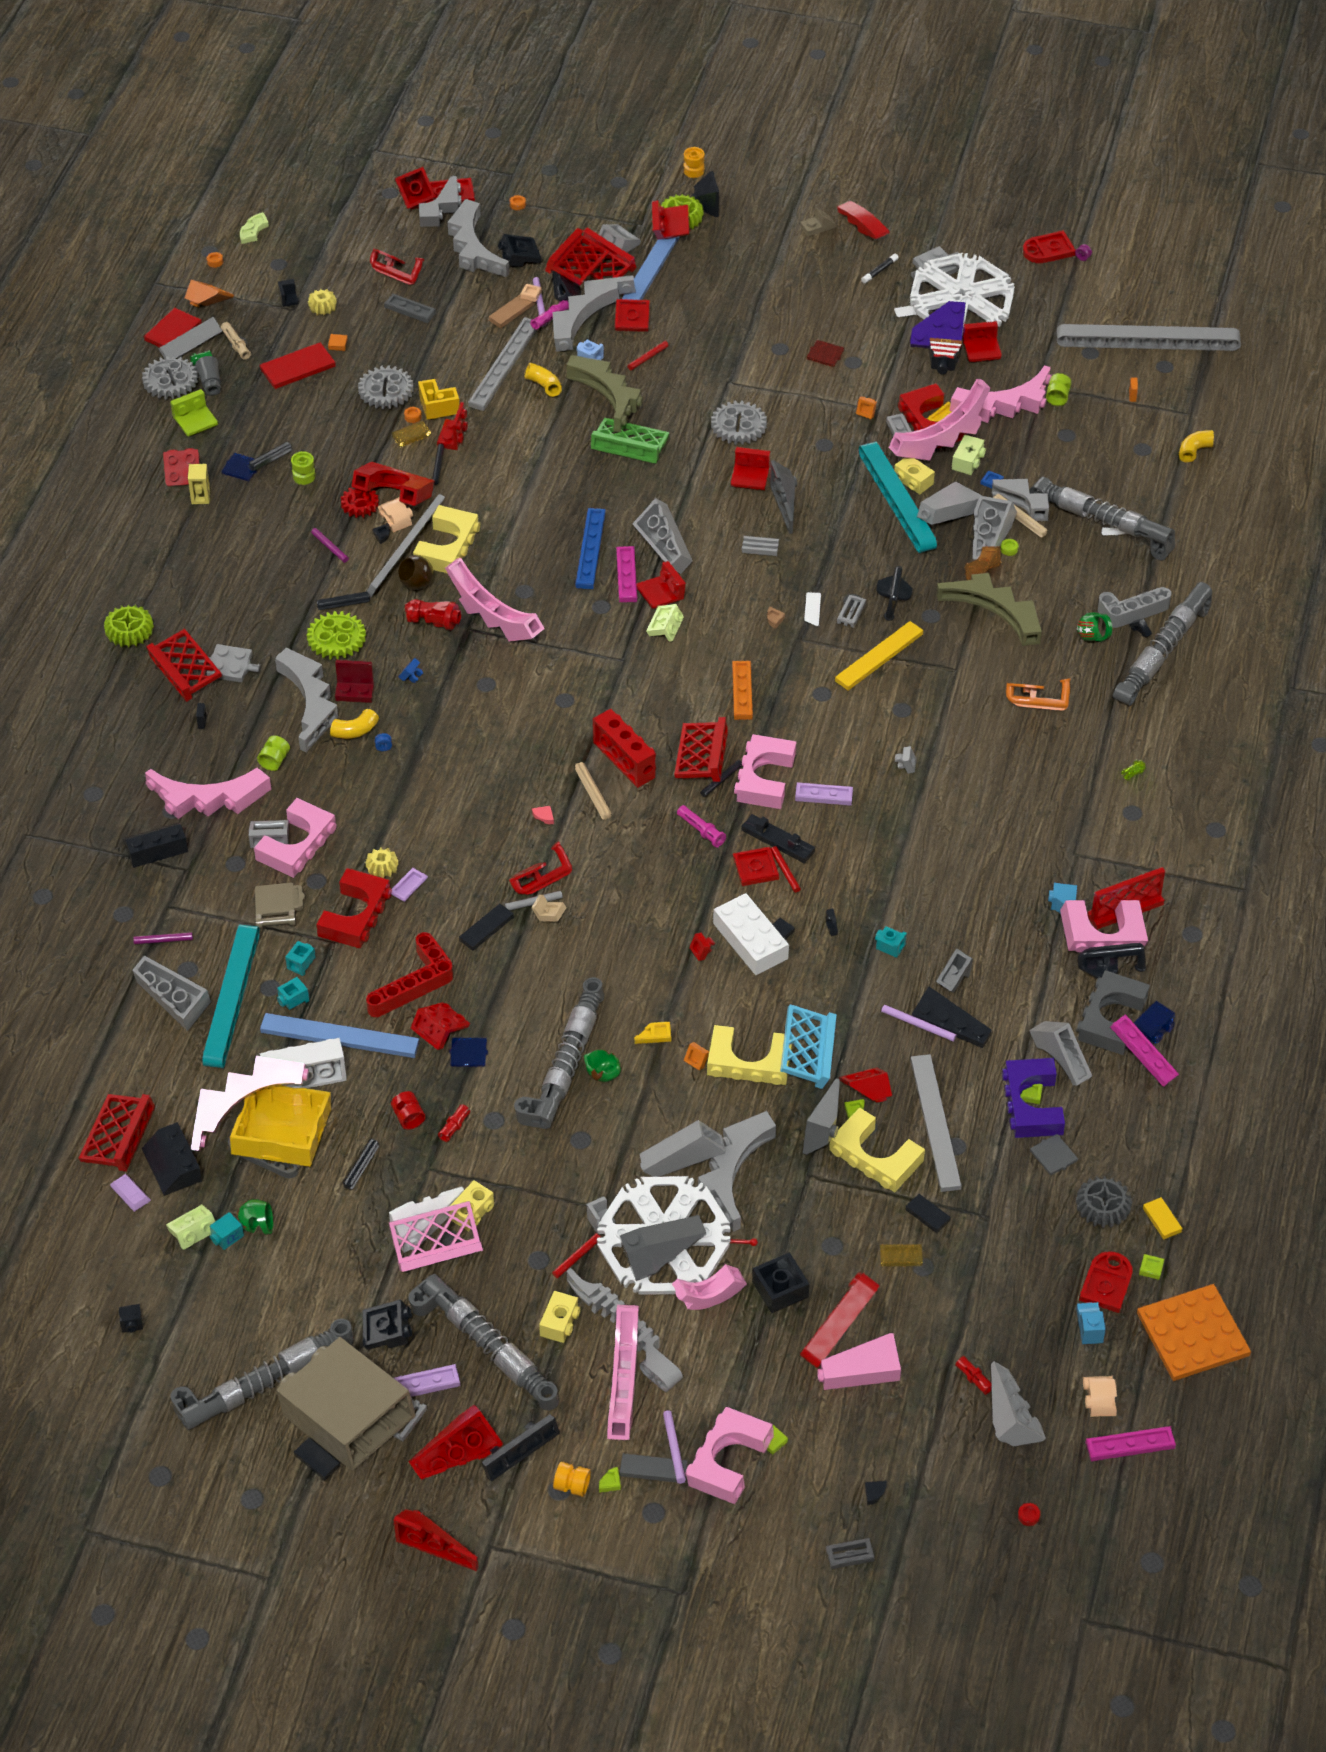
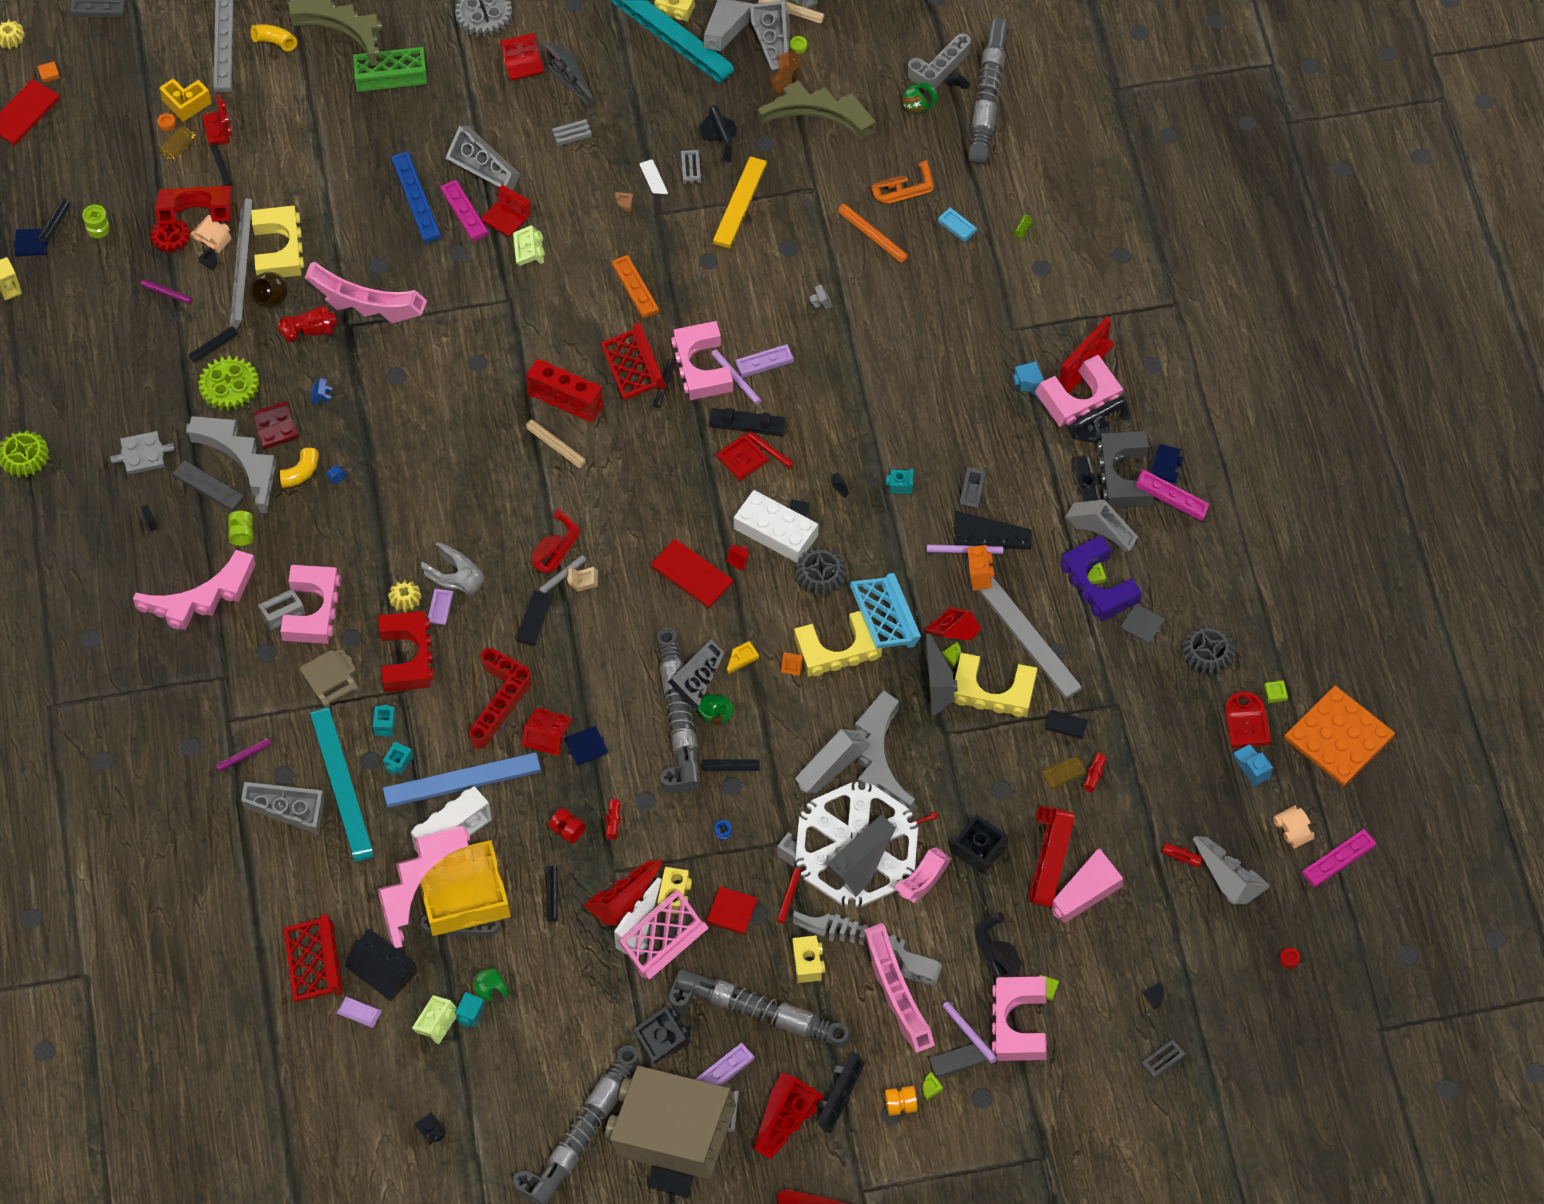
camera: 25 degrees left, 10 degrees up
black slope [122,823,188,868] -> none
red fence [146,629,222,702] -> none
light grey gear [358,365,414,409] -> none
coral tile [532,806,554,824] -> none
dark pink pin [677,805,726,847] -> none
yellow tile [1143,1197,1182,1240] -> none
none -> flat silver tile [173,460,245,512]
none -> light grey hair [421,542,483,595]
none -> red wedge [584,860,663,926]
none -> red tile [650,539,734,609]
none -> wing [668,639,724,710]
none -> black axle [702,759,760,771]
none -> red tile [707,886,758,935]
none -> lavender bar [711,349,761,405]
none -> blue bush [714,820,732,840]
none -> dark grey gear [795,547,847,597]
none -> orange axle [838,204,908,263]
none -> medium azure tile [938,208,977,242]
none -> orange brick [967,545,995,591]
none -> black piece [975,912,1022,978]
none -> black piece [1073,456,1100,502]
none -> red pin [1083,753,1108,792]

